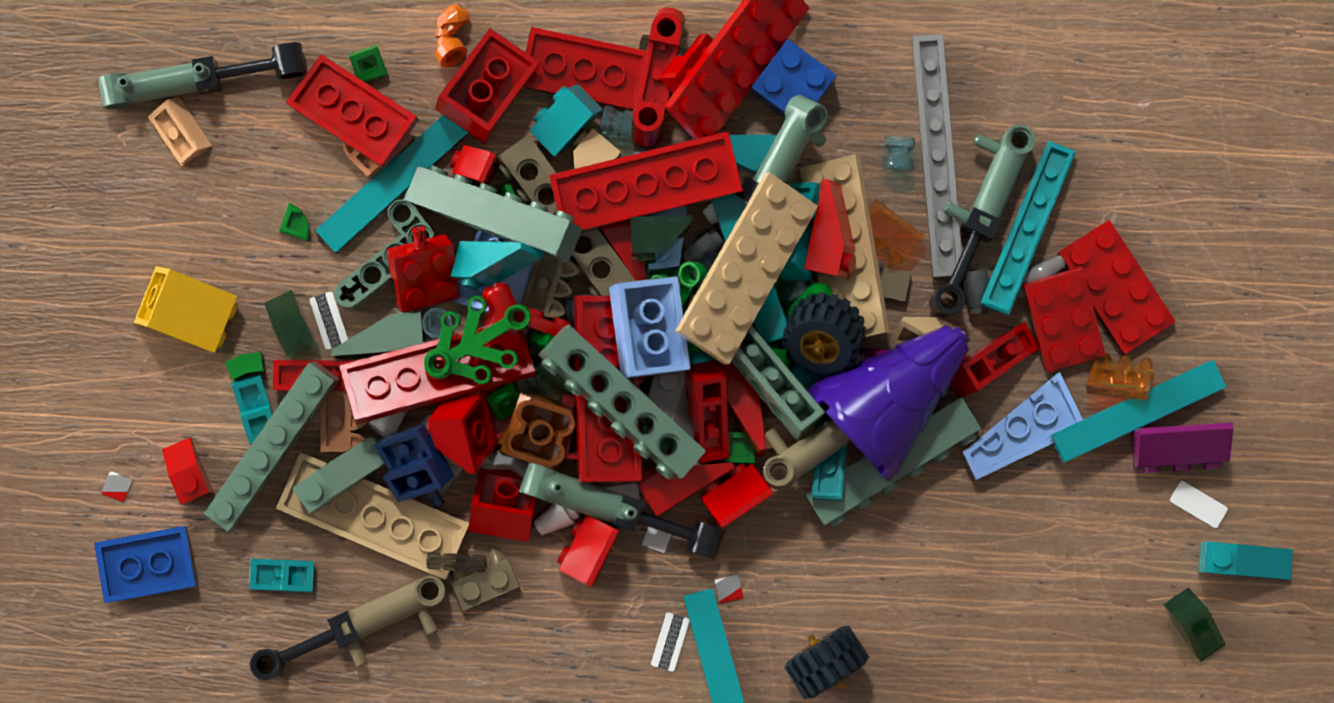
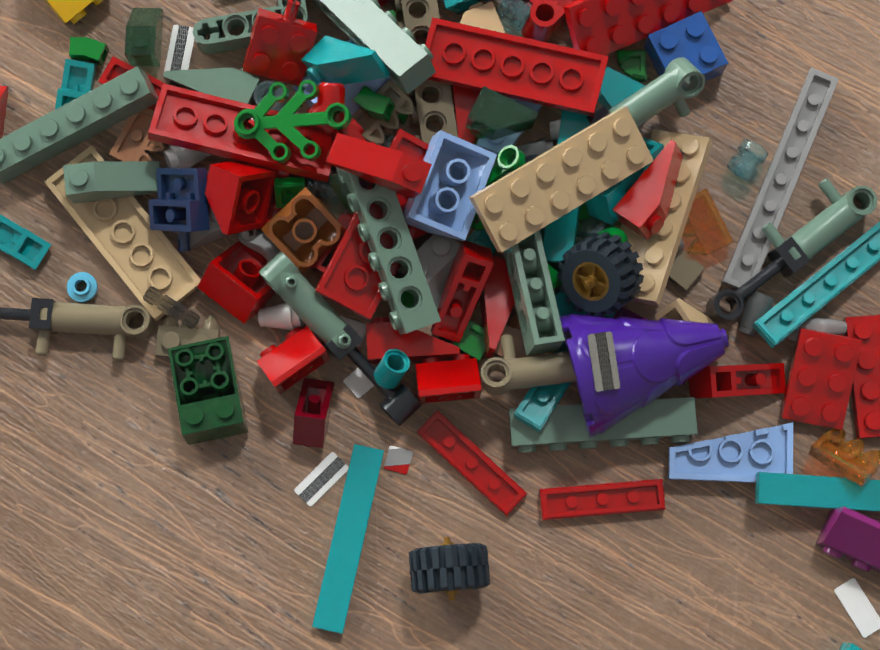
camera: 25 degrees right, 5 degrees down
none -> medium azure plate [67,272,98,303]
none -> dark green slope [168,336,249,445]
none -> dark red slope [293,378,334,448]
none -> red slope [326,133,432,199]
none -> green piece [353,86,396,122]
none -> teal beam [373,349,410,389]
none -> red tile [416,410,528,516]
none -> red tile [539,479,666,520]
none -> clear smoke sticker [587,331,620,392]
none -> green tile [616,50,647,82]

